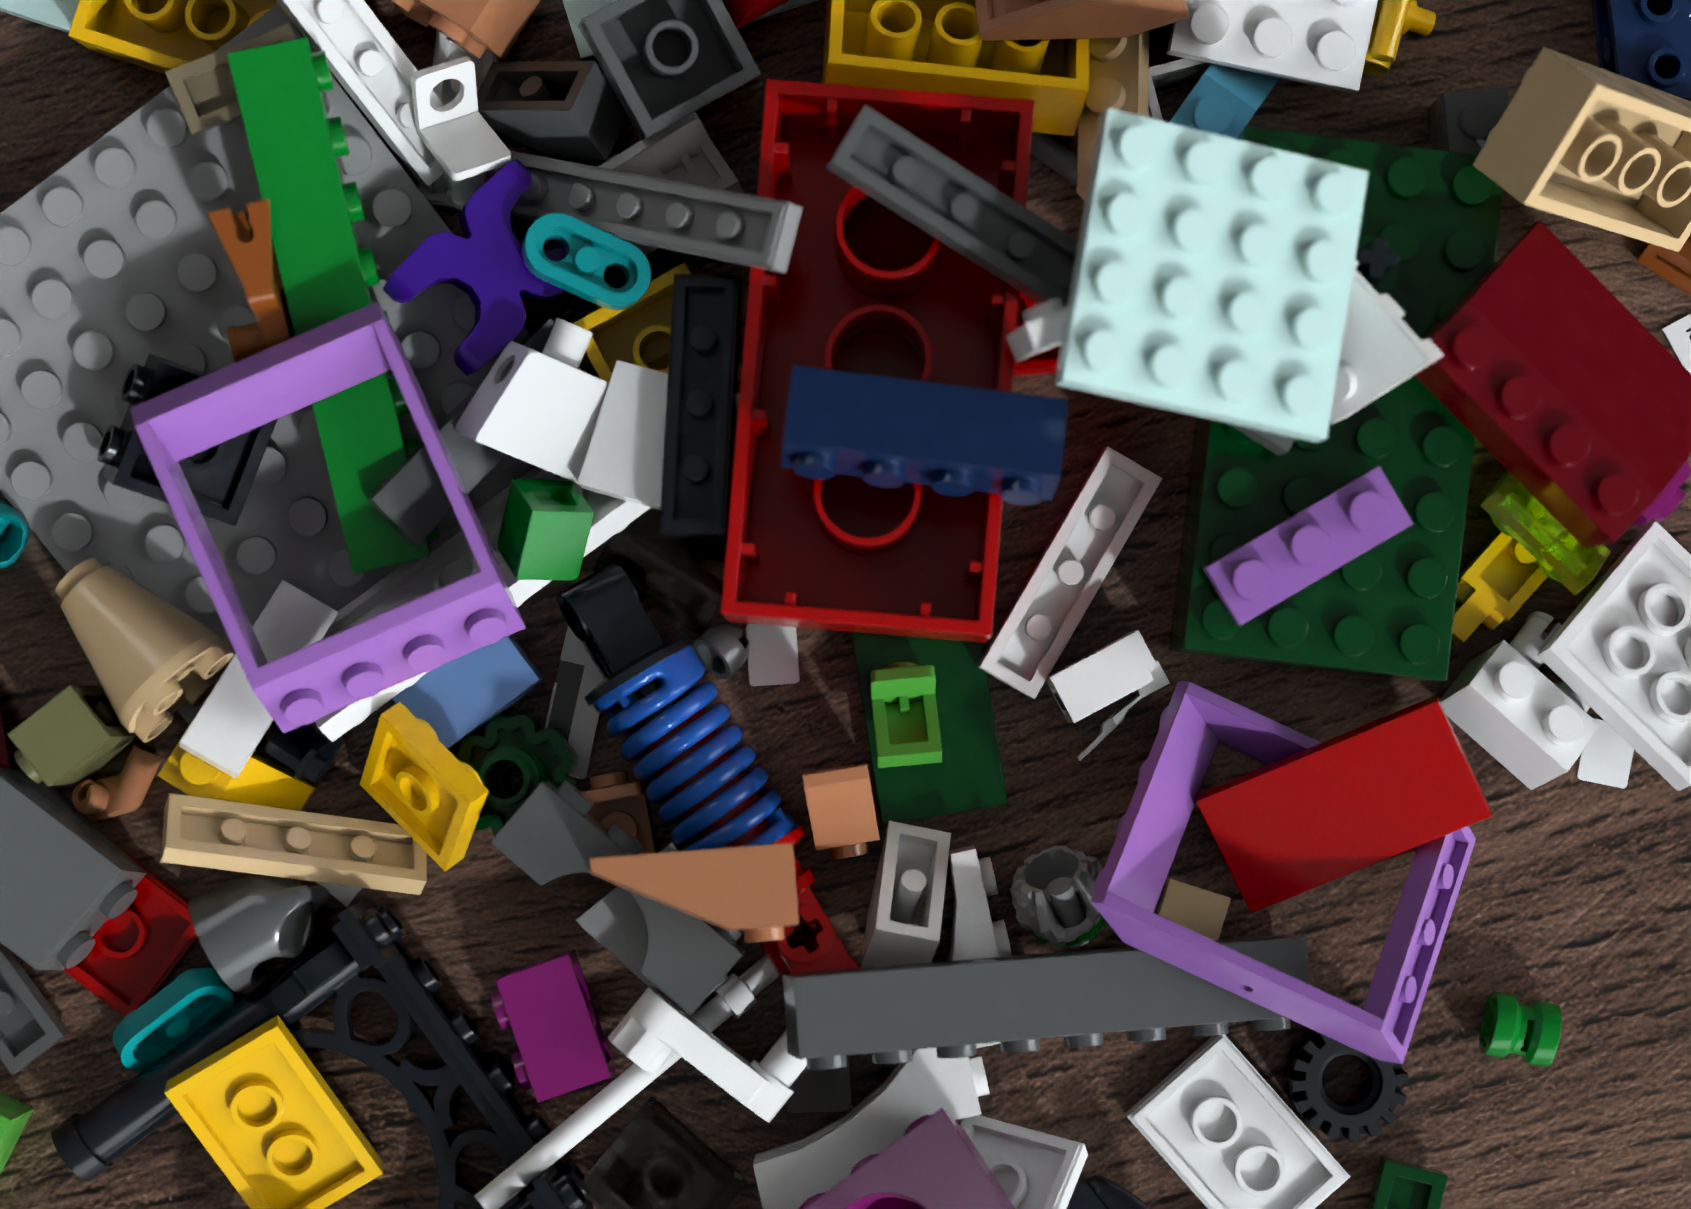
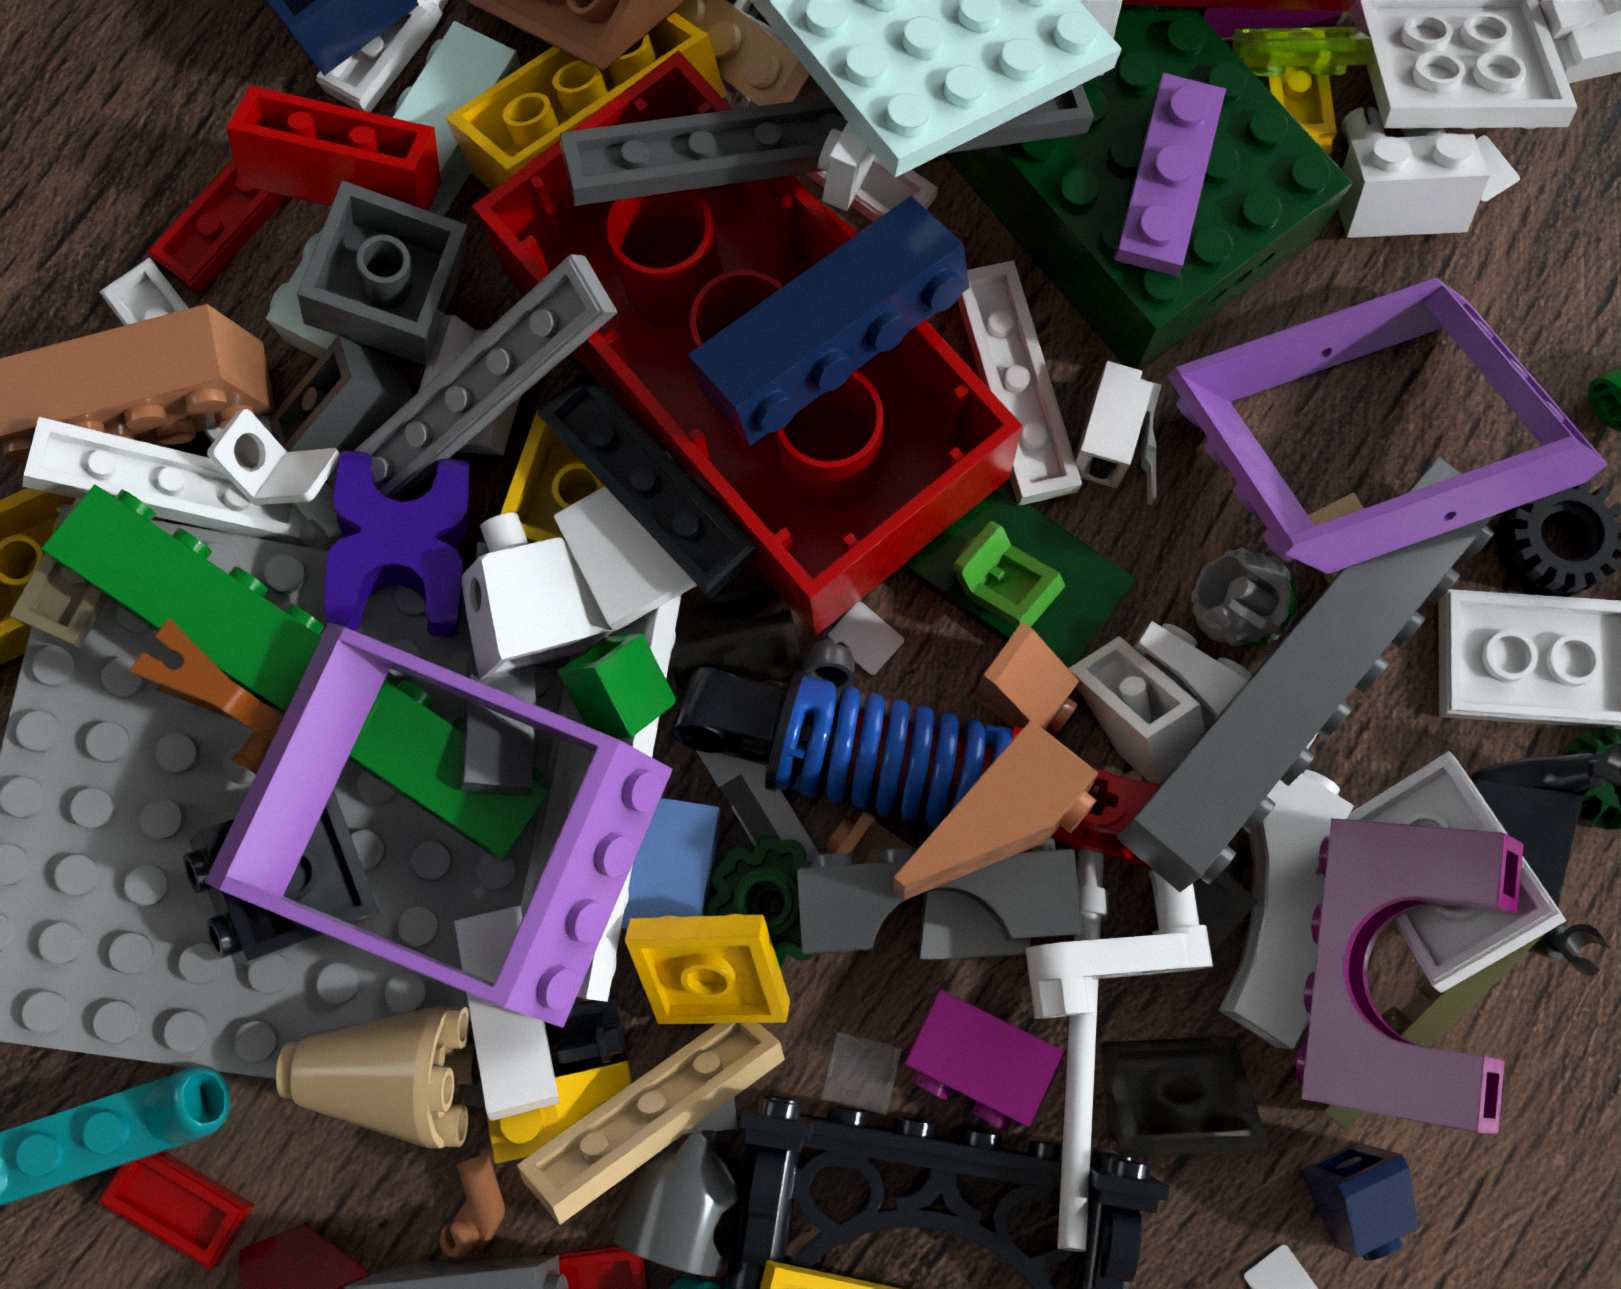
camera: 45 degrees left, 10 degrees down
olive brick [7,685,140,786] -> none
teal plate [522,213,651,310] -> none
red tile [1196,695,1492,913] -> none
none -> clear tile [821,1031,902,1115]

